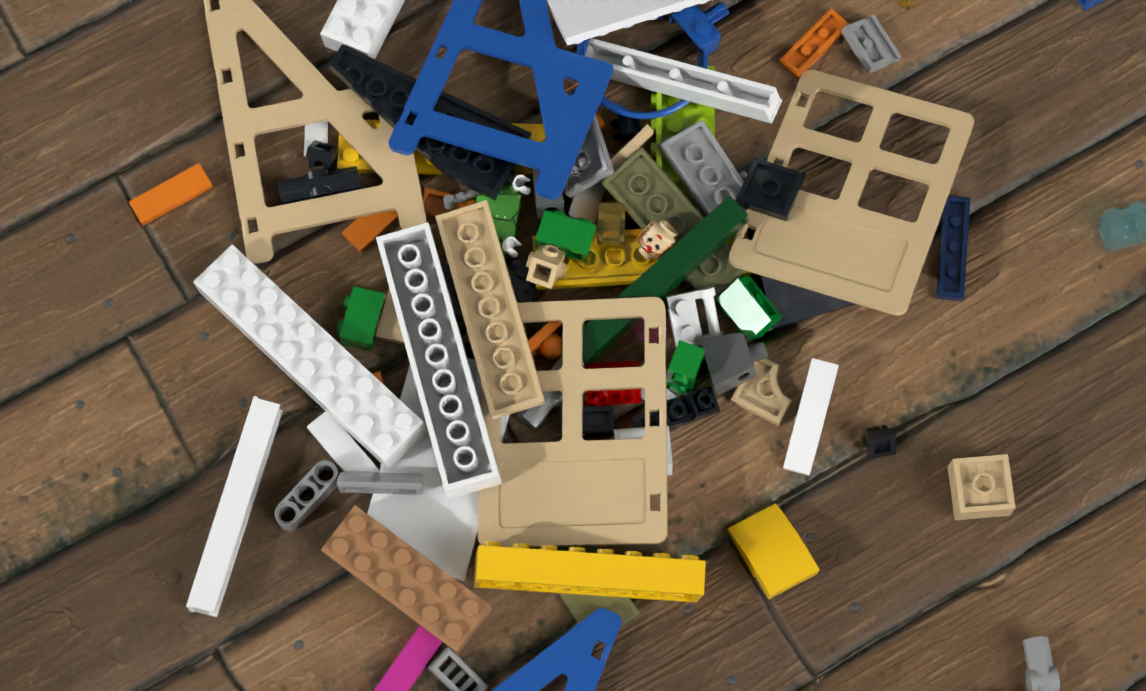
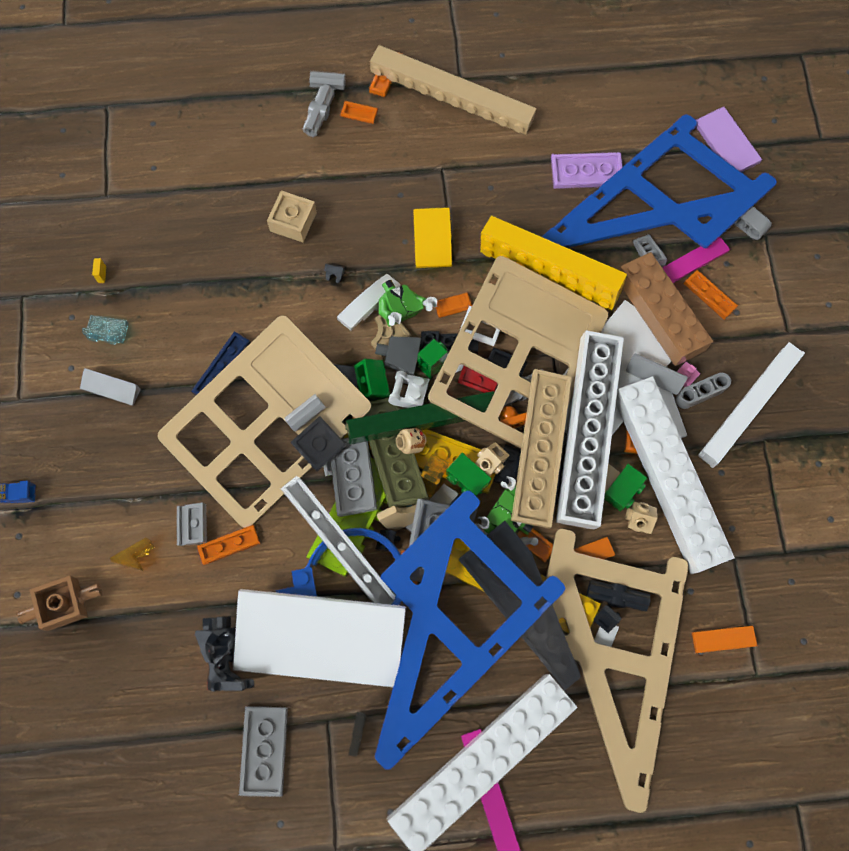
camera: 155 degrees left, 0 degrees up
none -> slope [80,368,140,406]
none -> light grey axle [284,394,326,432]
none -> bright green torso [379,280,437,327]
none -> orange tile [435,292,473,318]
none -> tan brick [625,502,657,534]
none -> bright pink tile [677,362,700,387]
none -> orange tile [684,270,738,320]

